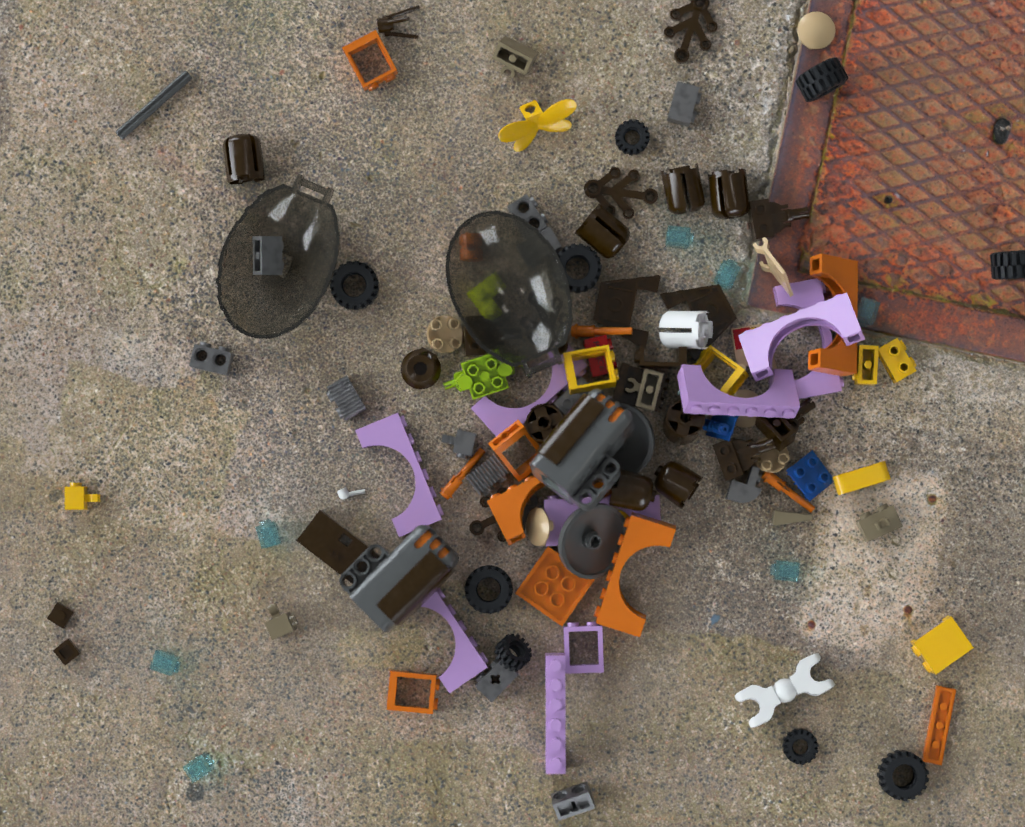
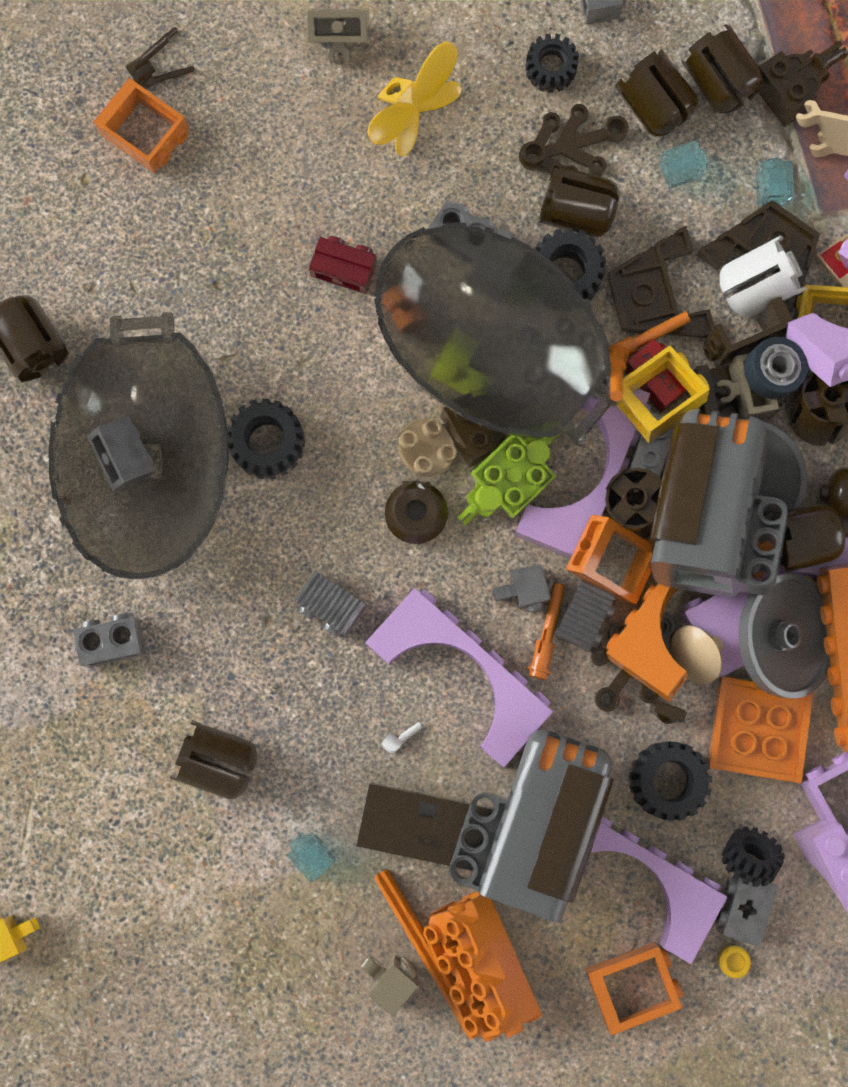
camera: 25 degrees left, 5 degrees down
none -> dark brown cylinder [170,720,257,800]
none -> dark red brick [309,236,377,294]
none -> orange axle [374,869,479,1040]
none -> orange brick [423,891,542,1042]
none -> orange pin [604,344,628,402]
none -> dark brown tile [650,701,687,724]
none -> yellow tile [718,945,751,979]
none -> wheel [744,337,808,399]

